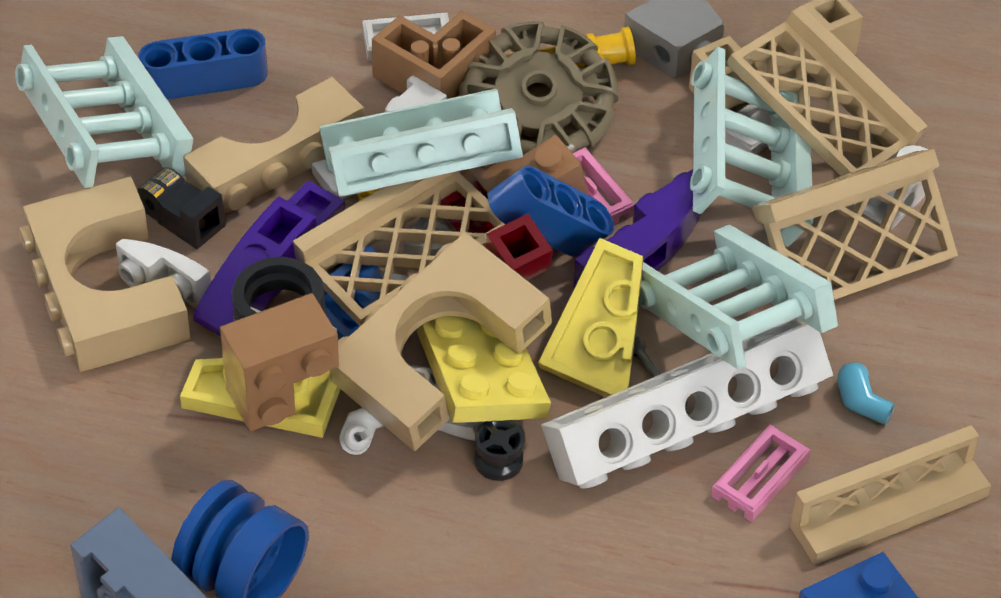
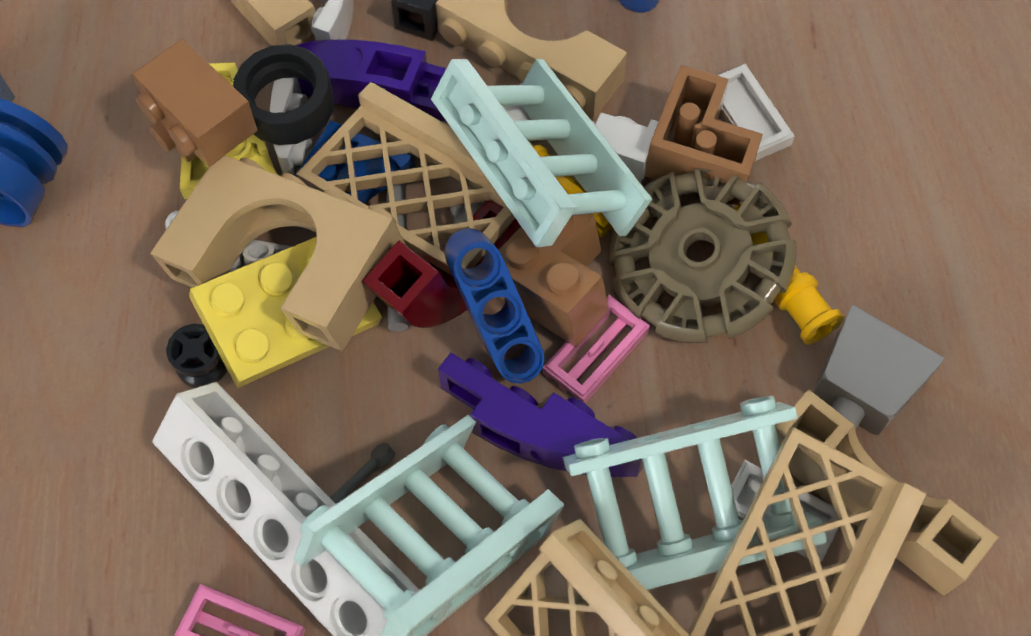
camera: 75 degrees right, 15 degrees up
light yellow wing [538,238,643,397] -> none

